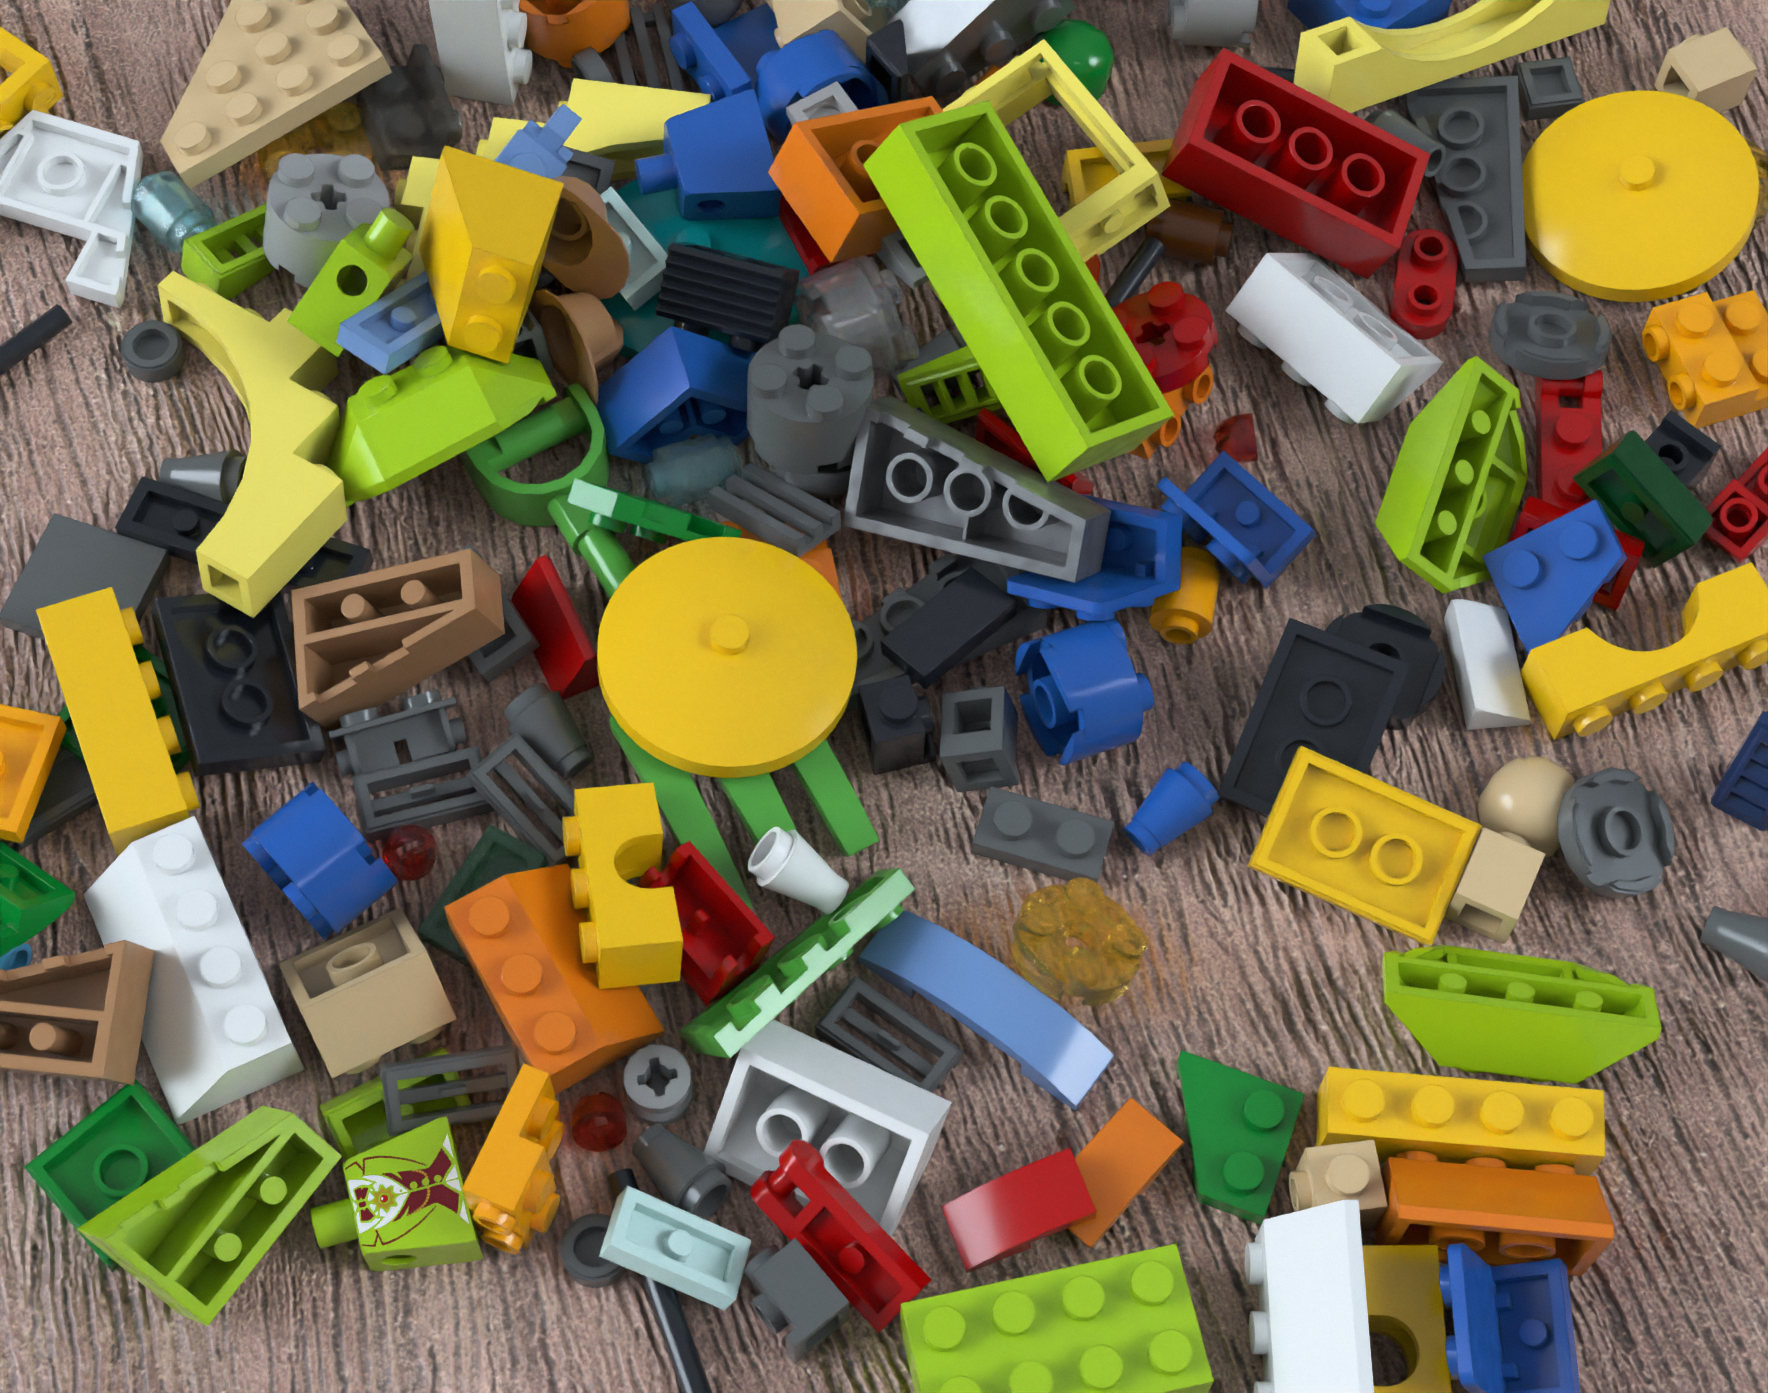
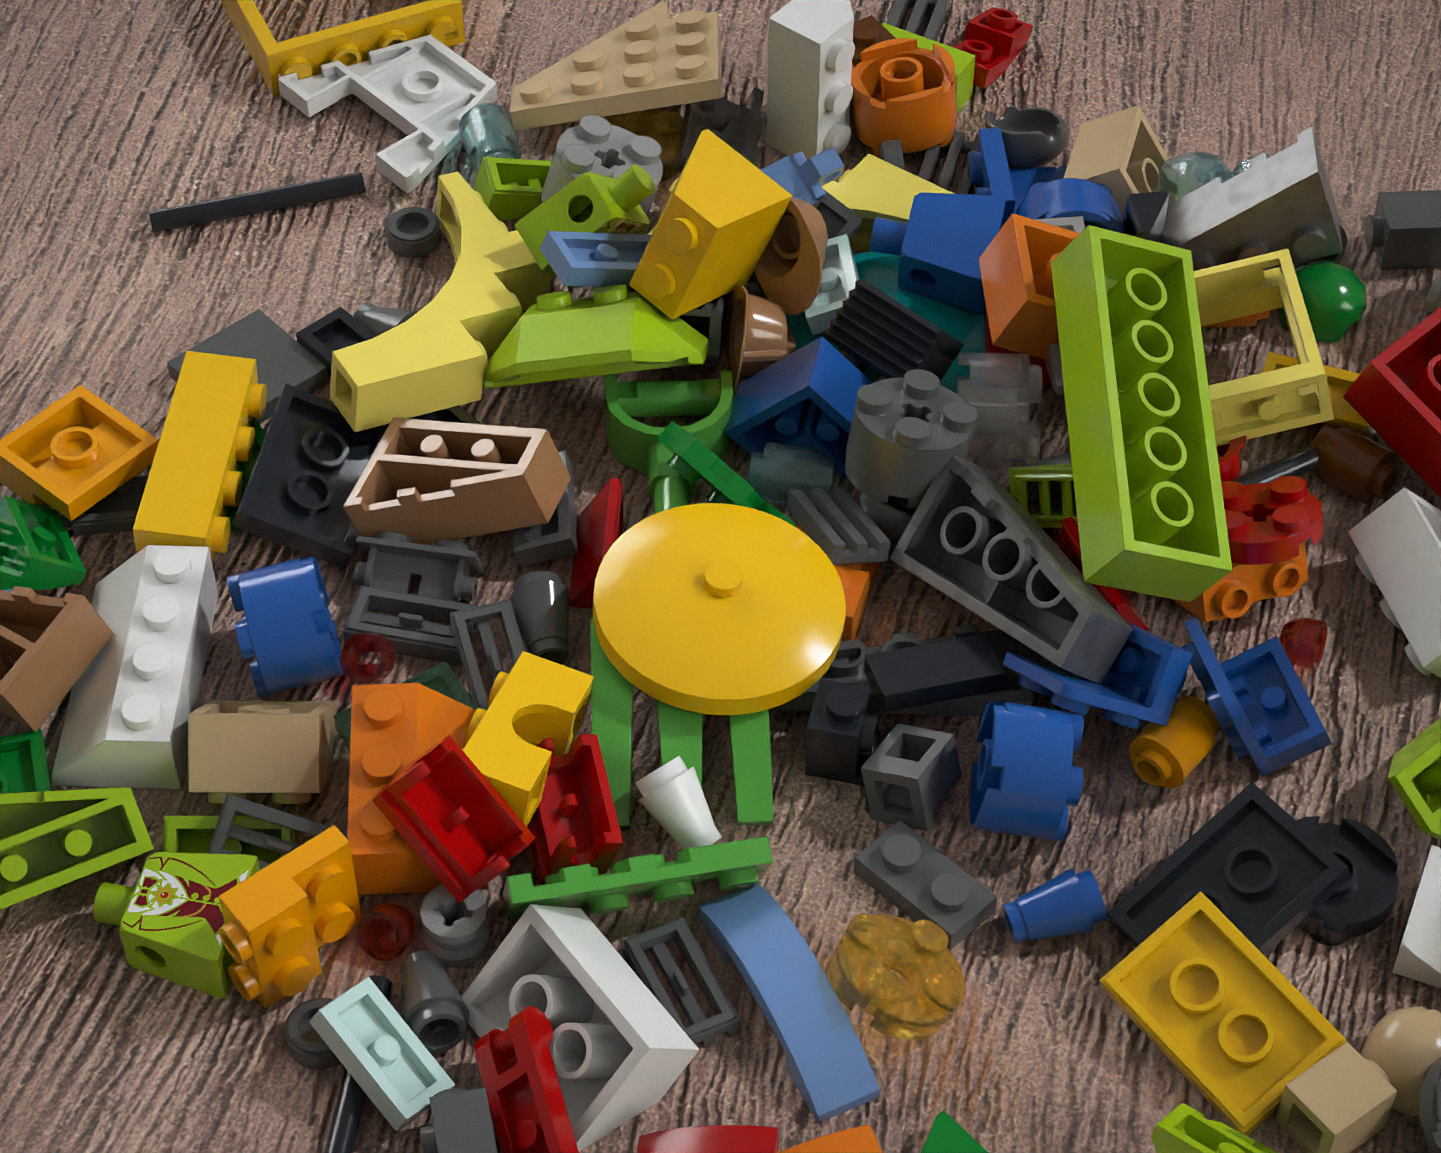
camera: 30 degrees right, 15 degrees down
none -> red hinge [372,735,536,903]

